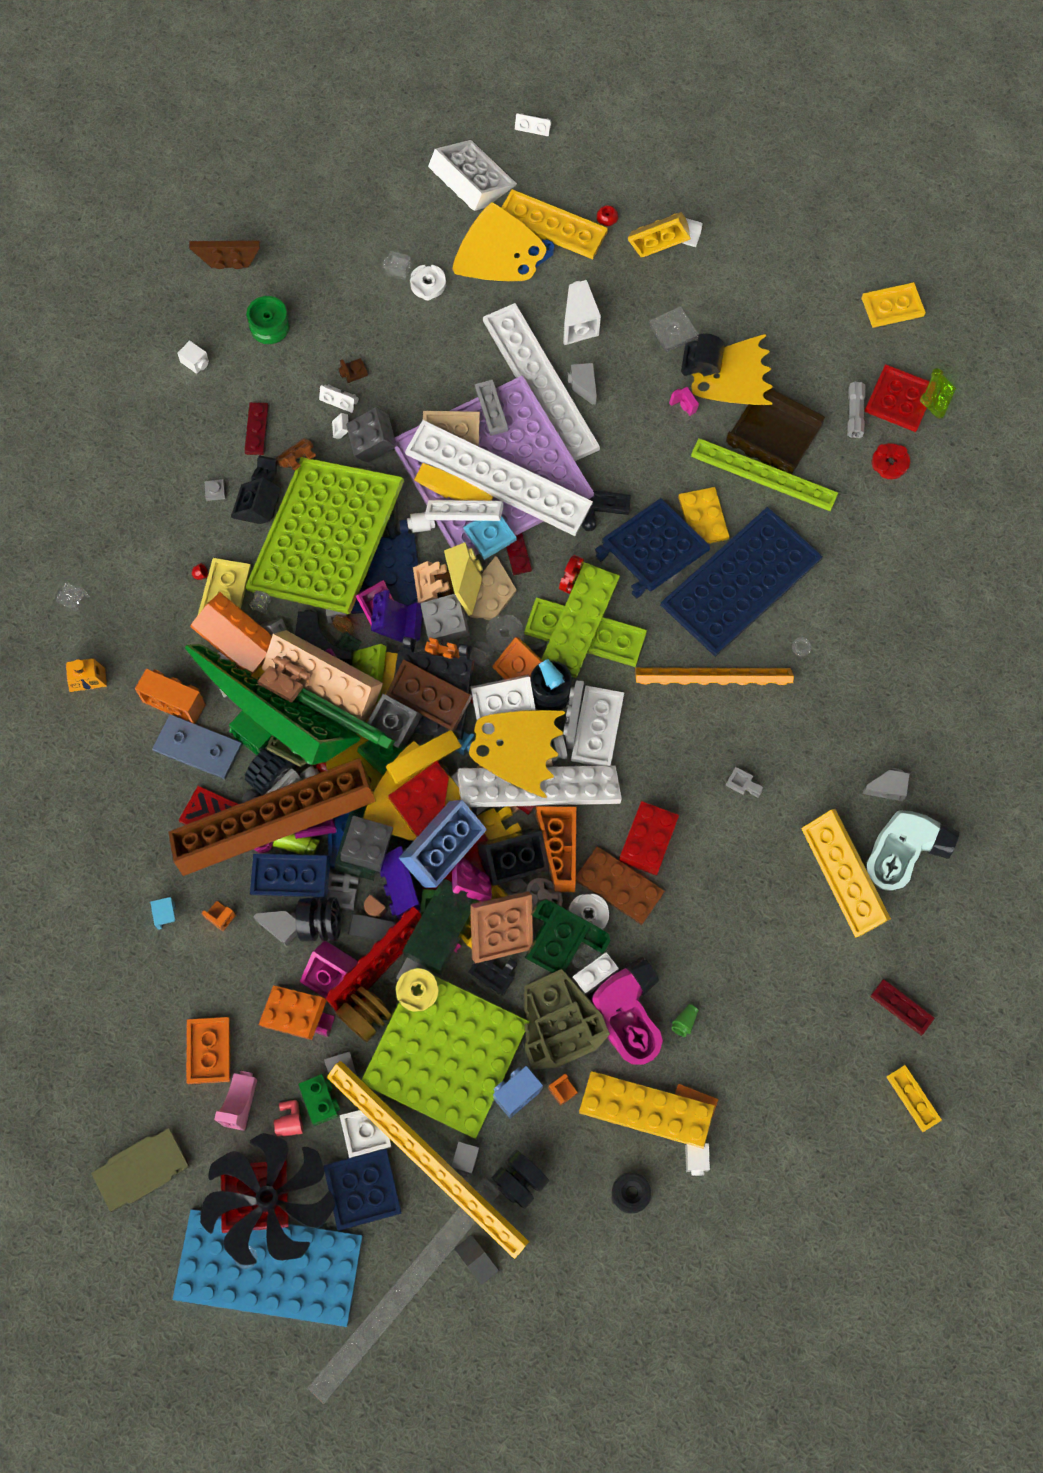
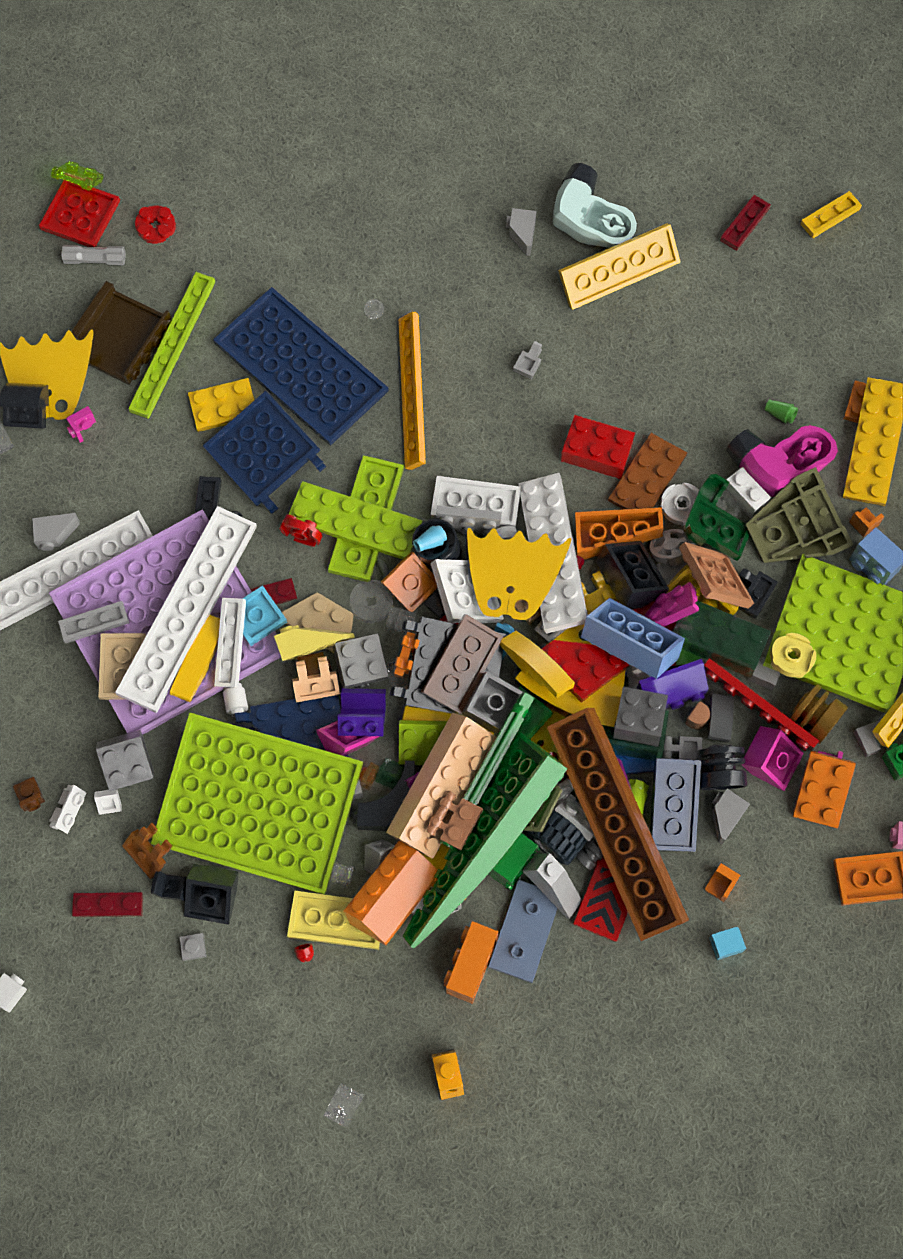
camera: 90 degrees left, 0 degrees up
none -> light grey slope [523,853,582,918]

